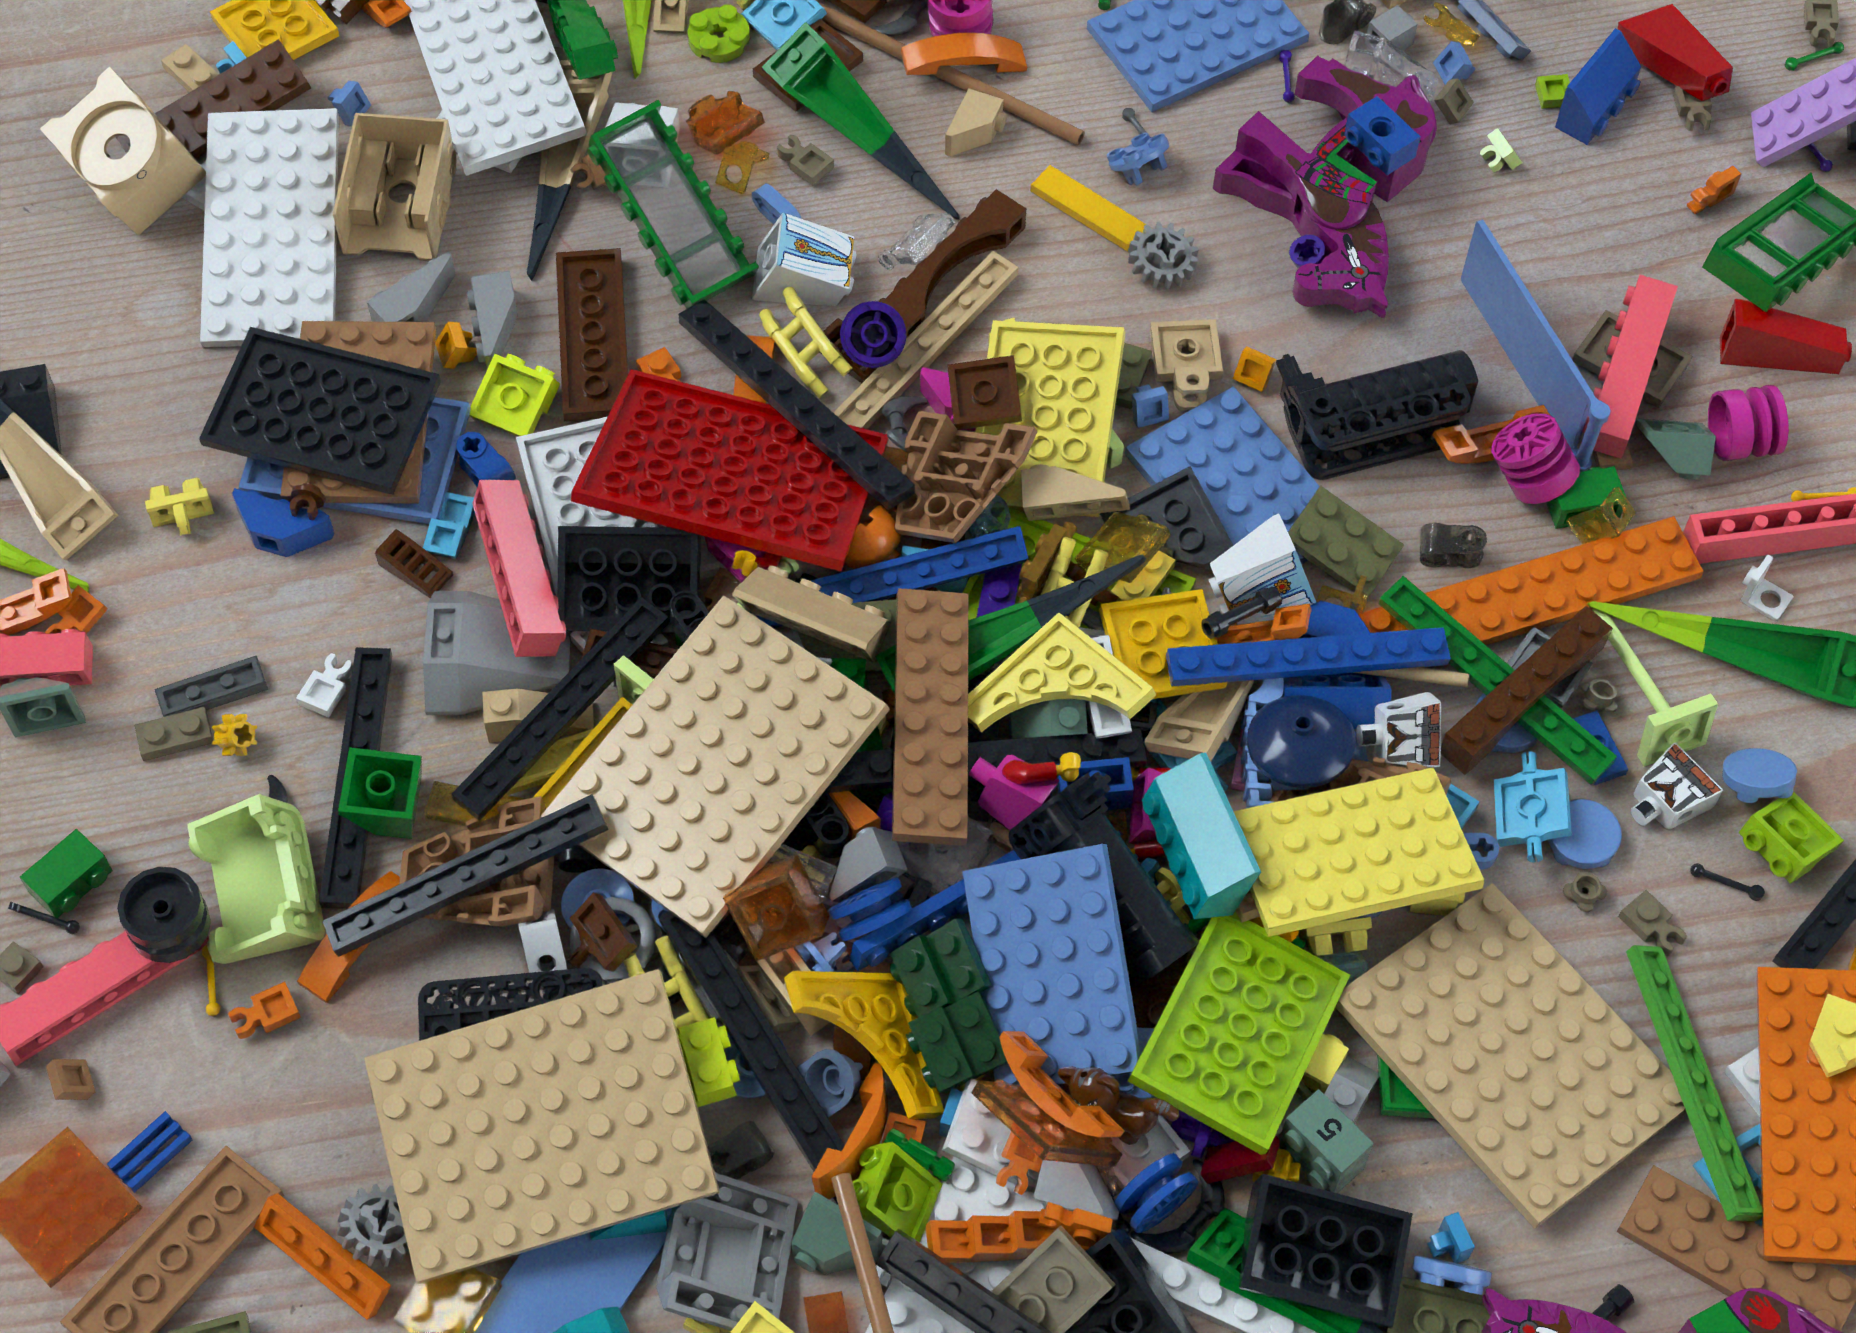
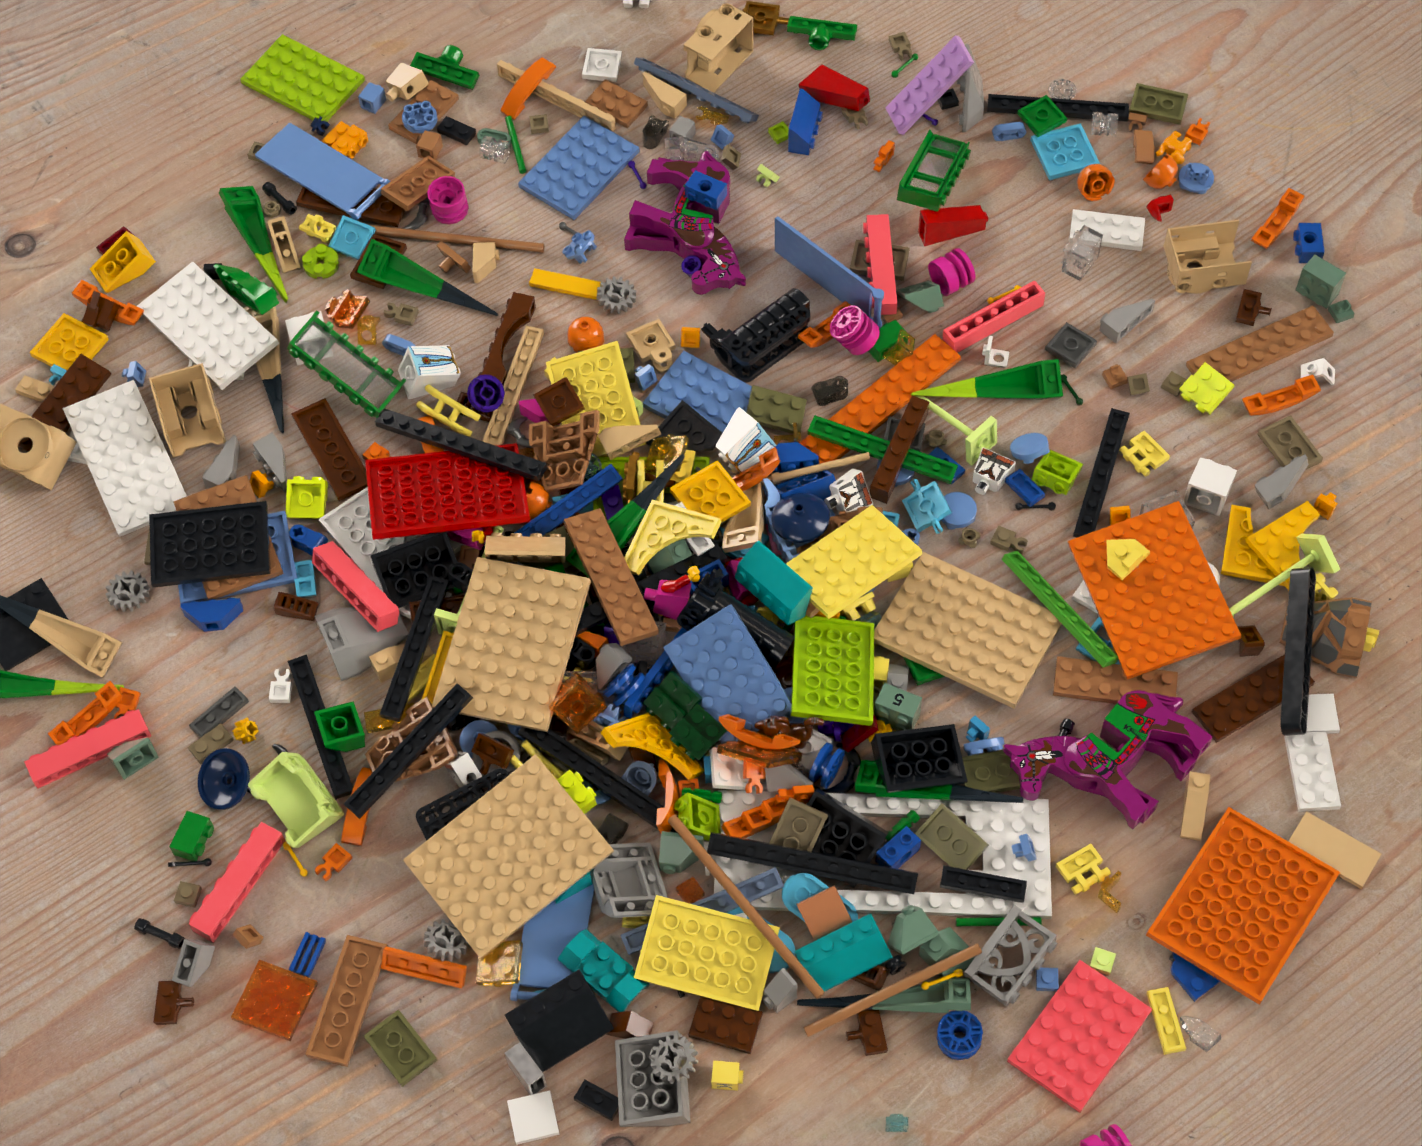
camera: 20 degrees left, 0 degrees up
black wheel [117,867,211,963] -> none
light yellow hips [145,478,214,536] -> none
reddish brown plate [290,483,326,520] -> none
medium nougat tile [570,154,606,190] -> none
clear plate [878,213,955,270] -> none
orange slope [901,33,1028,75] -> none
blue plate [1166,627,1451,687] -> none
black bar [1201,587,1282,639] -> none
none -> light grey gear [106,571,150,612]
none -> dark blue dish [198,748,250,810]
none -> medium nougat tile [436,241,471,273]
none -> orange cylinder [567,316,604,353]
none -> blue plate [1005,469,1045,507]

